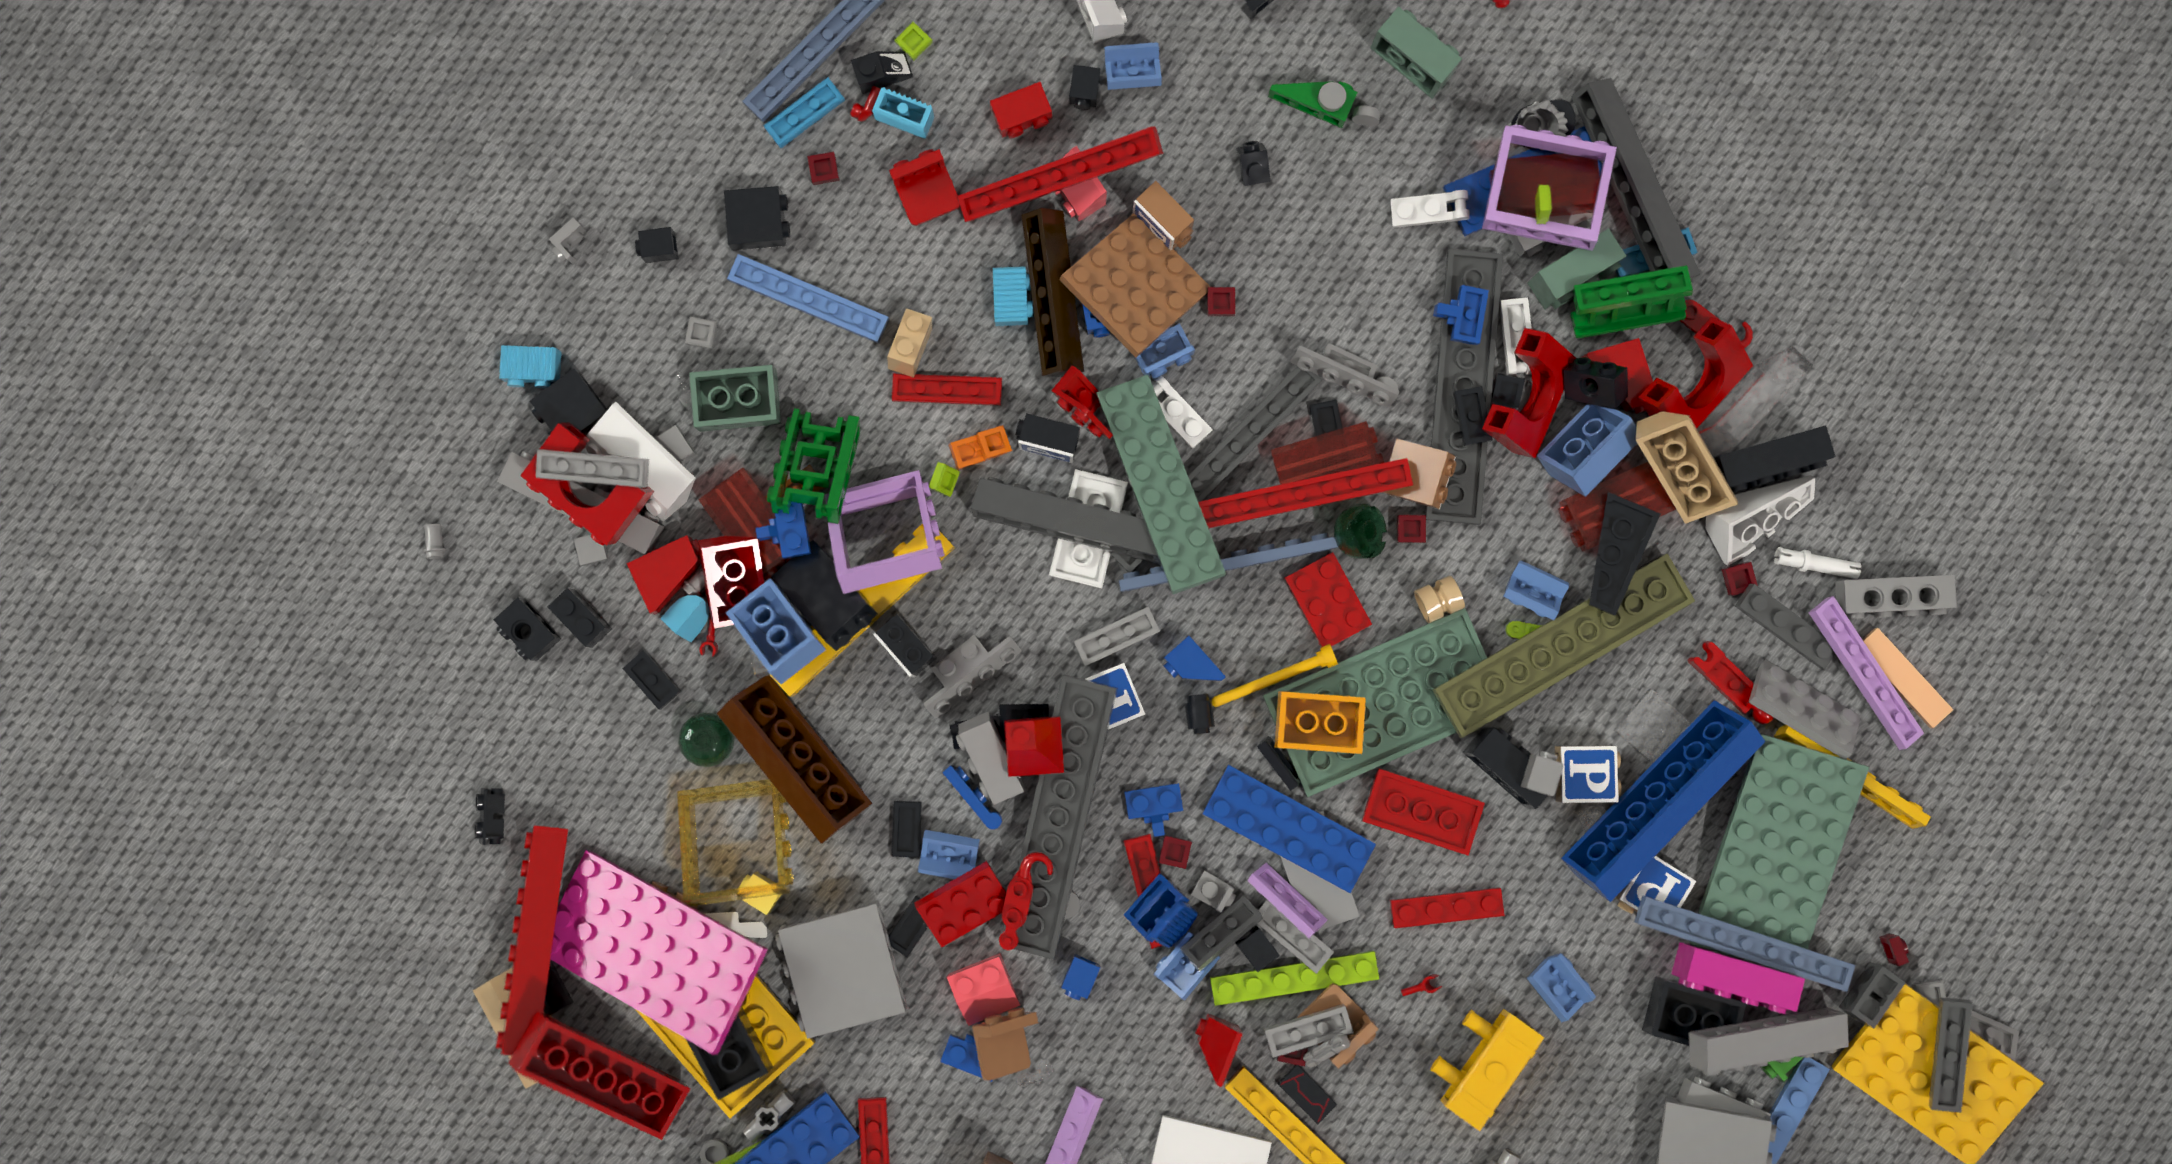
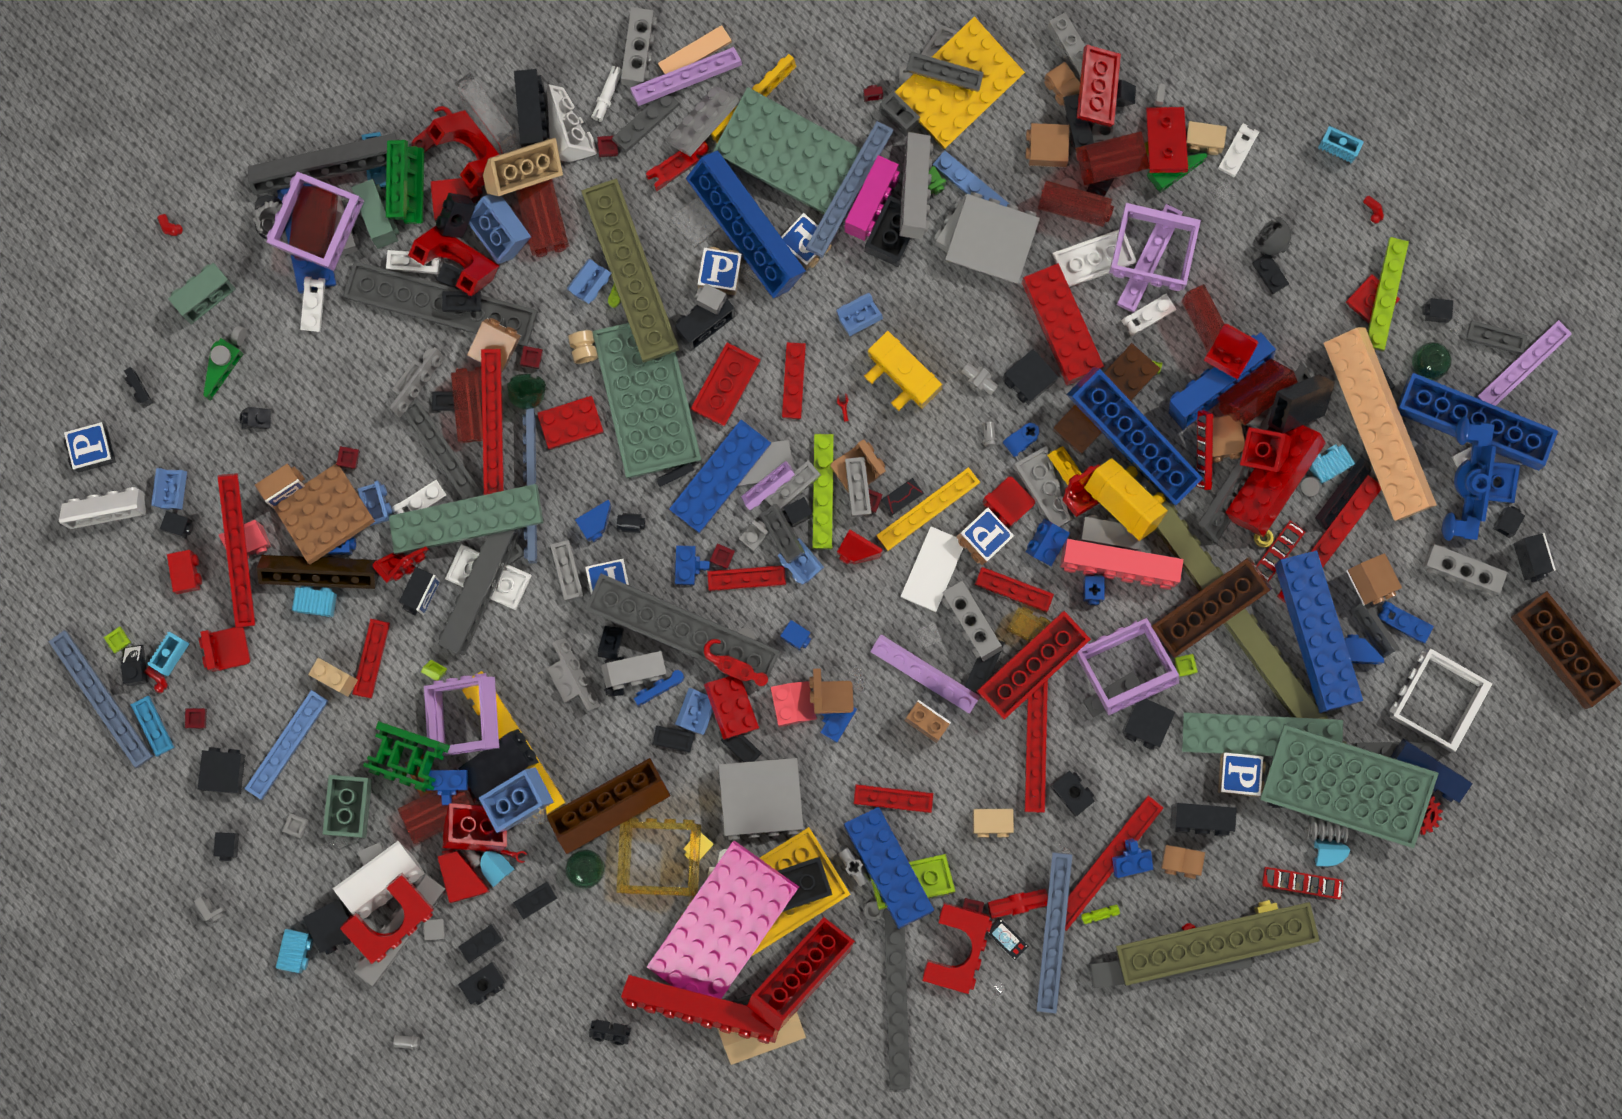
camera: 80 degrees left, 5 degrees down
light grey tile [536,449,649,488] -> none
black piece [873,614,937,678] -> none
orange slope [949,425,1012,470] -> none
red slope [1004,716,1064,777] -> none
blue piece [1124,873,1198,948] -> none
yellow piece [1211,644,1338,707] -> none
light orange brick [1275,691,1366,754] -> none
light grey axle [1303,1033,1350,1068] -> none
blue hinge [1433,285,1489,345] -> none
lime tile [1535,185,1552,224] -> none
black wing [1589,492,1661,616] -> none

